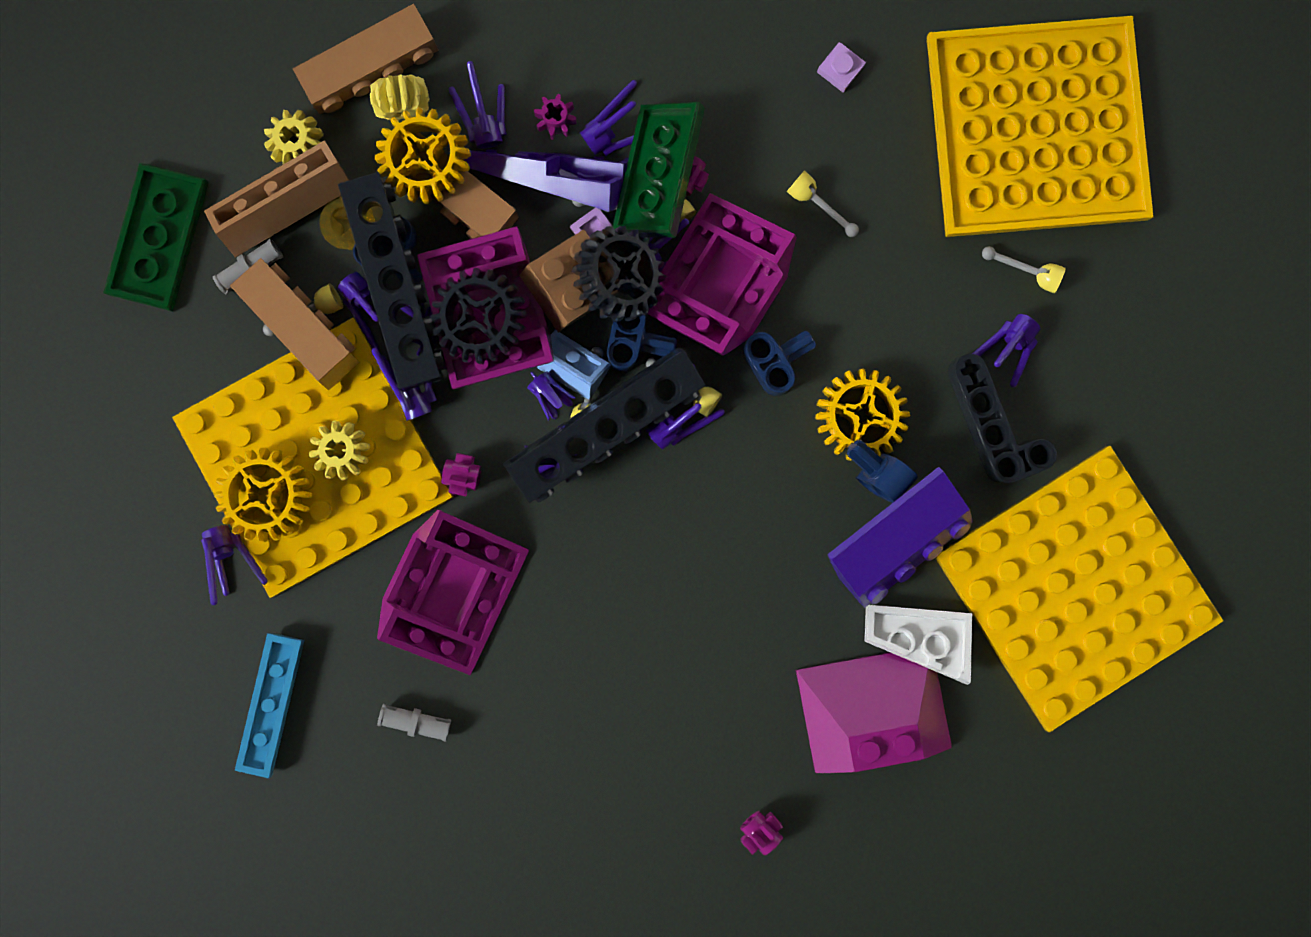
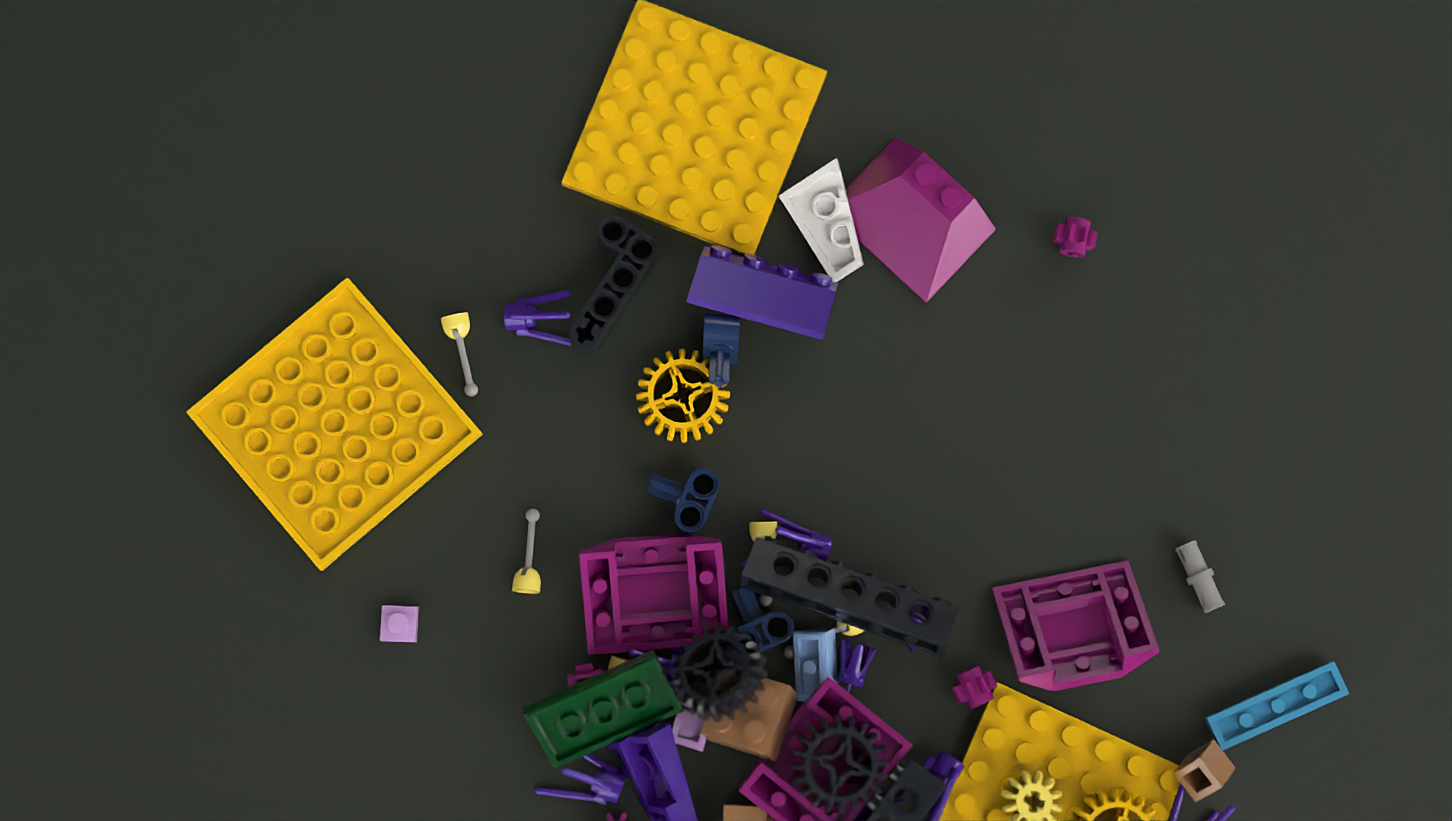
camera: 130 degrees left, 5 degrees down
none -> medium nougat brick [1173,739,1236,802]

